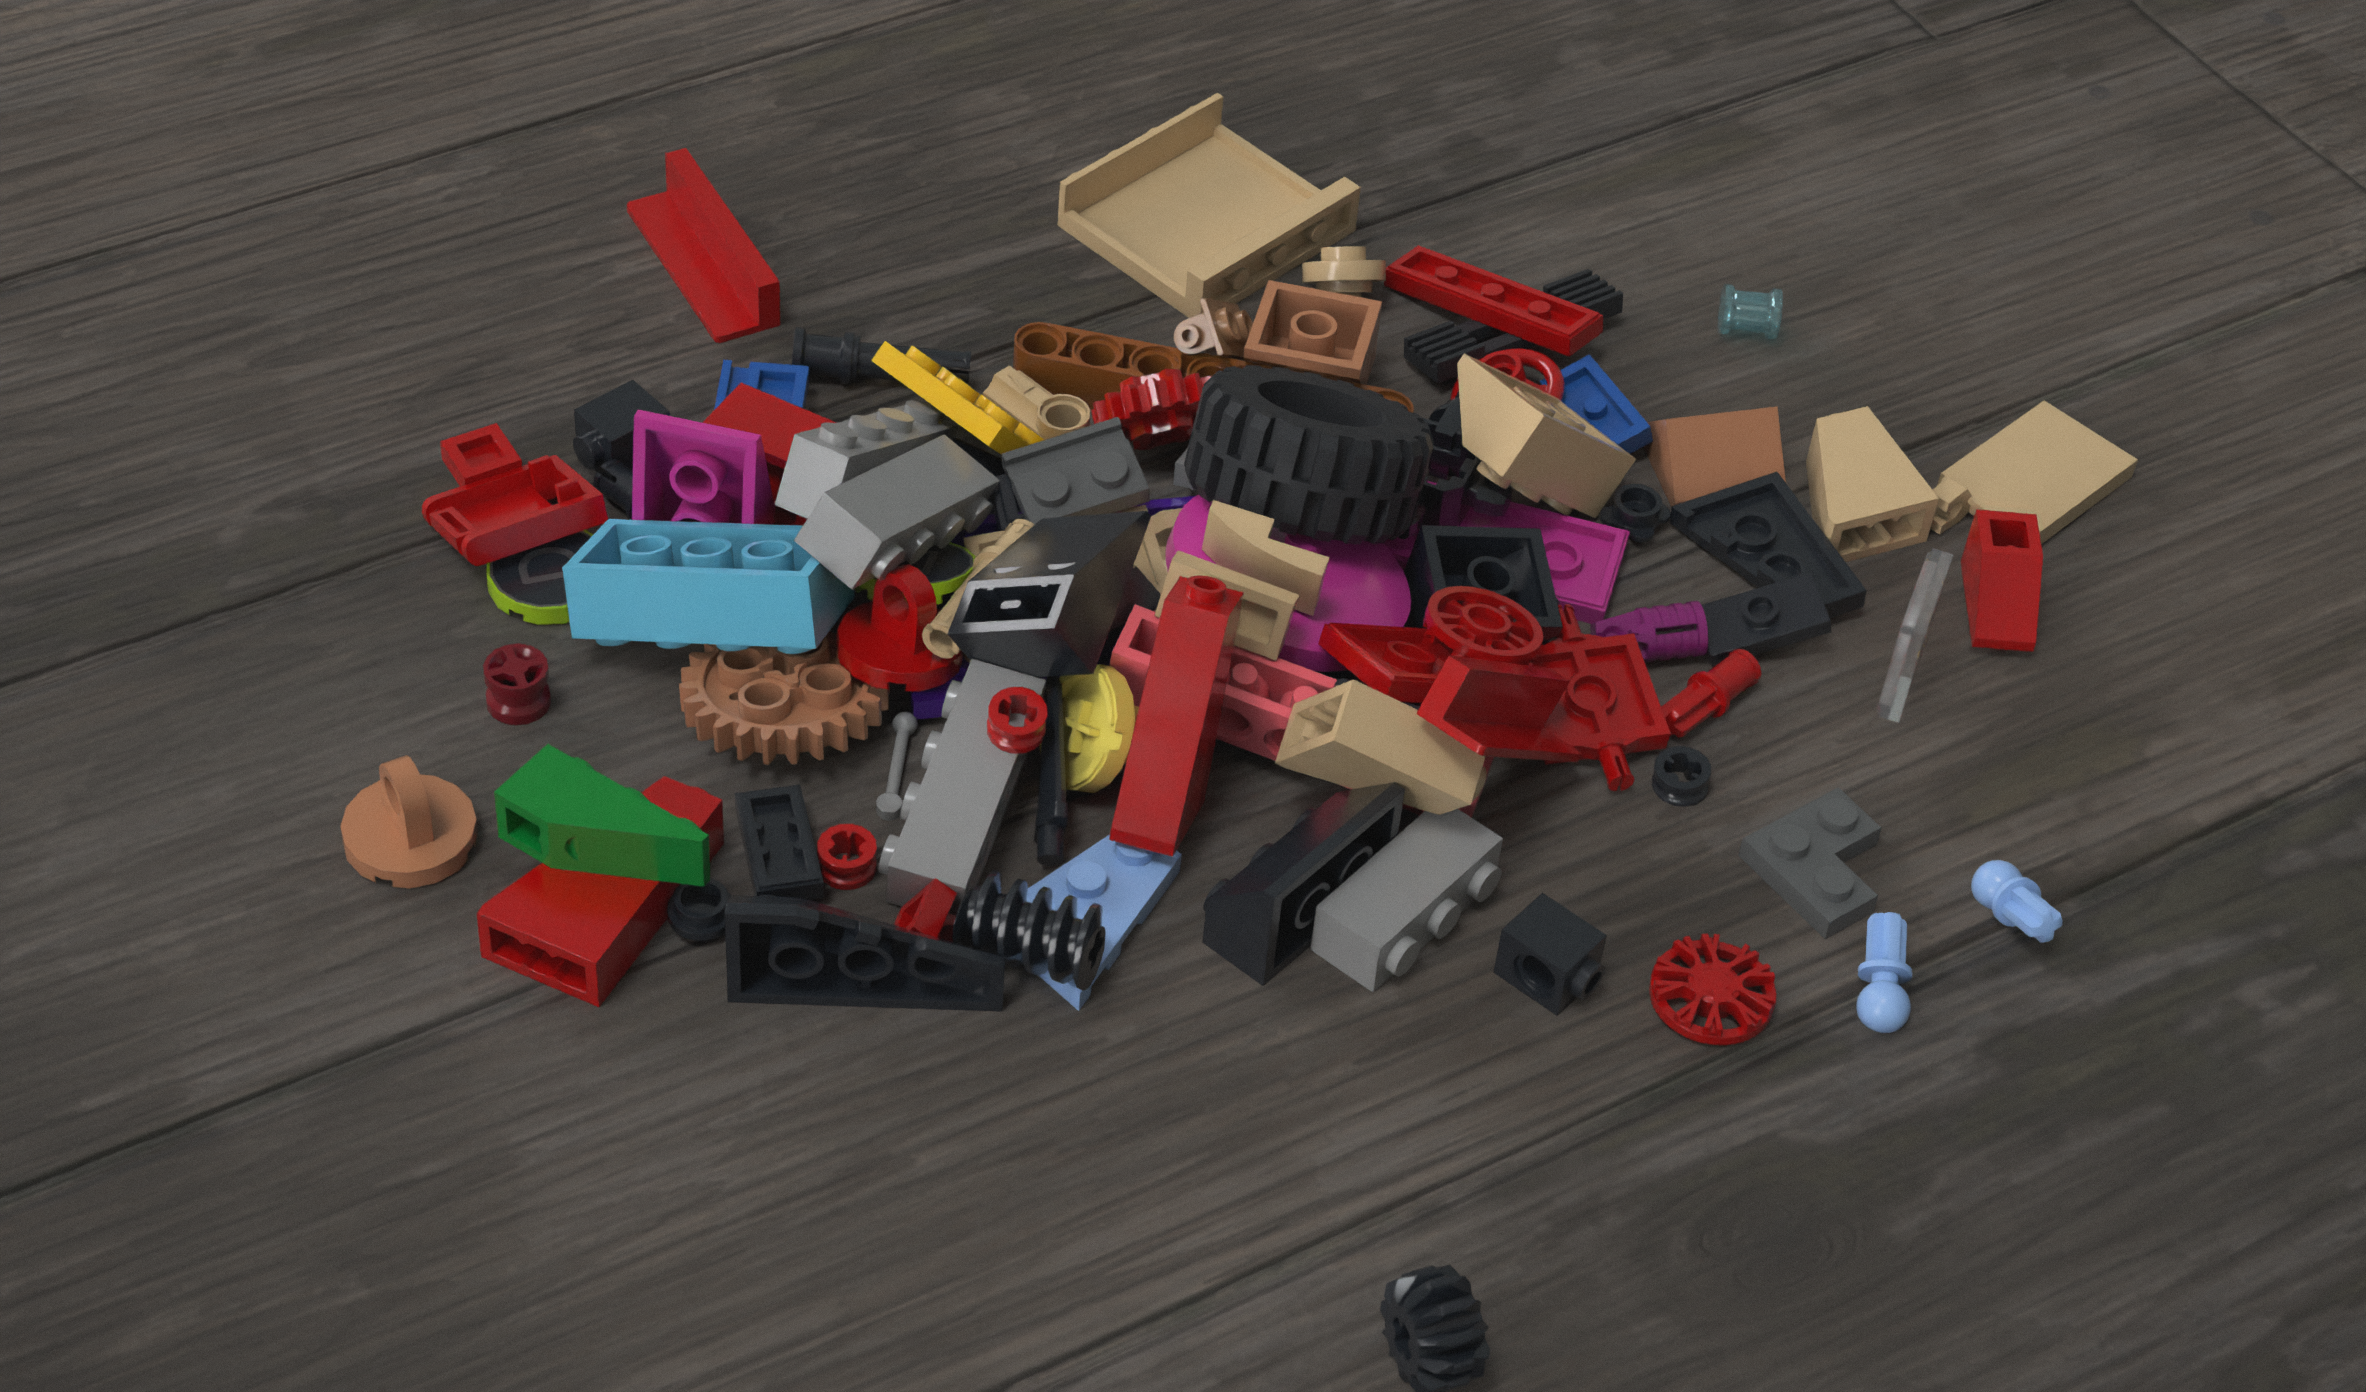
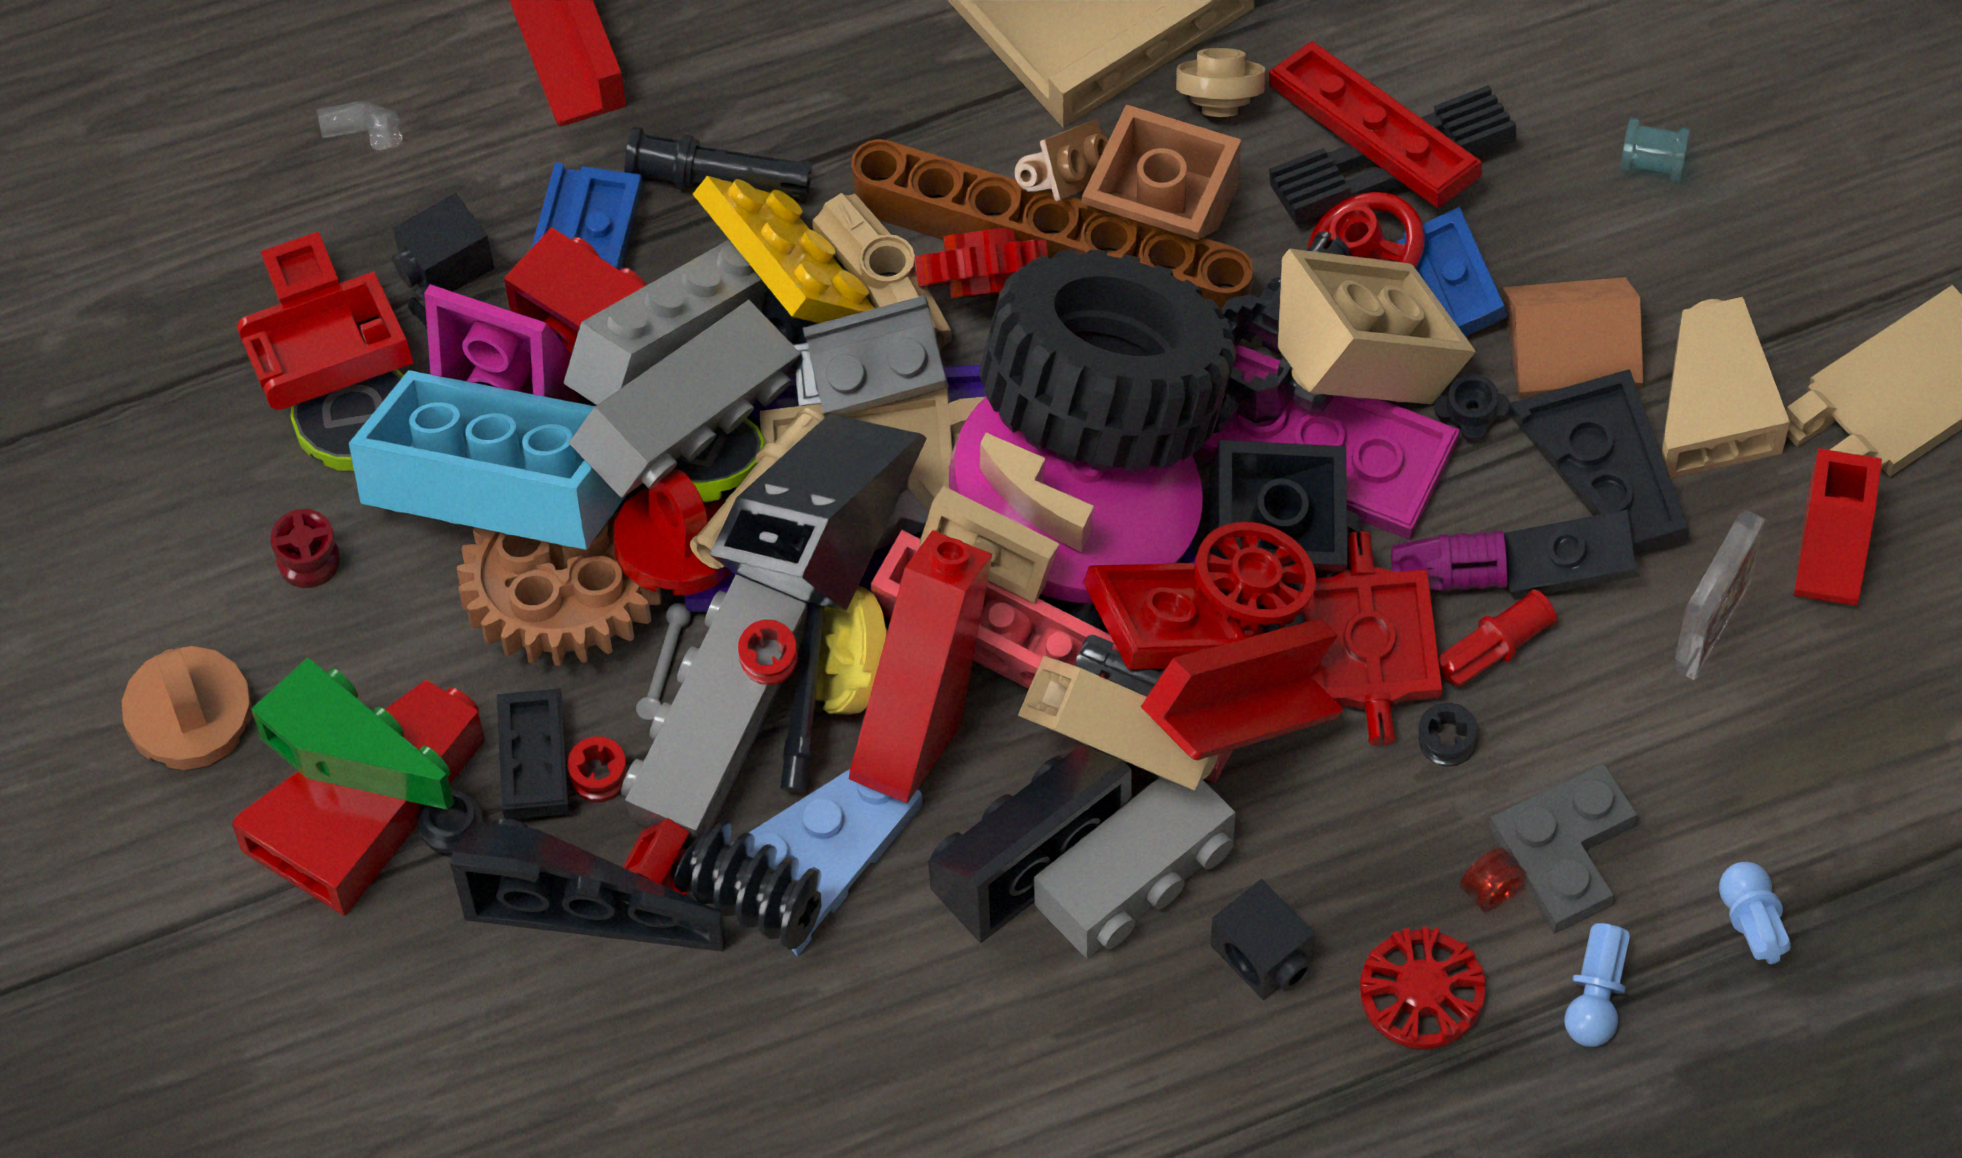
camera: 15 degrees right, 15 degrees up
none -> clear arm [317,101,402,150]
none -> clear red bush [1460,847,1527,912]

